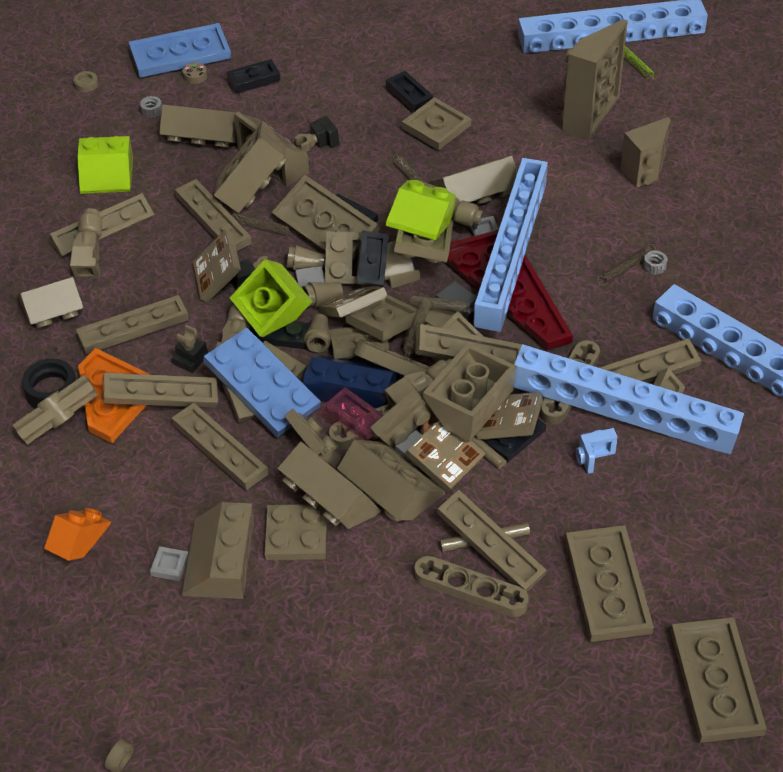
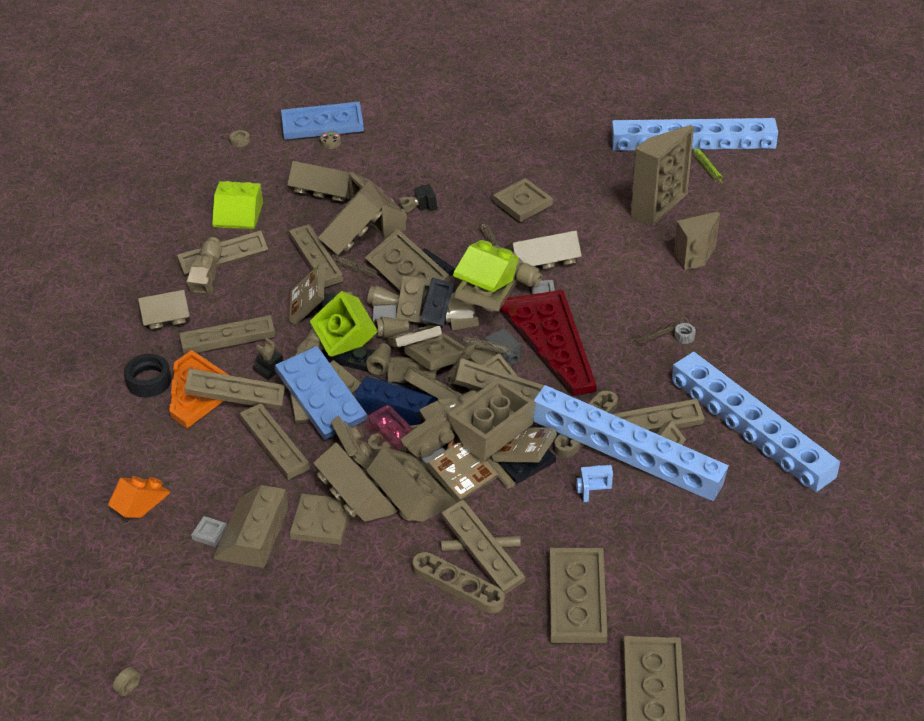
camera: 10 degrees right, 5 degrees down
dark tan piece [13,375,98,445] -> none
light grey axle [140,96,162,118] -> none
black plate [227,59,280,93] -> none
black plate [386,71,433,112] -> none
light blue brick [474,158,548,332] -> none

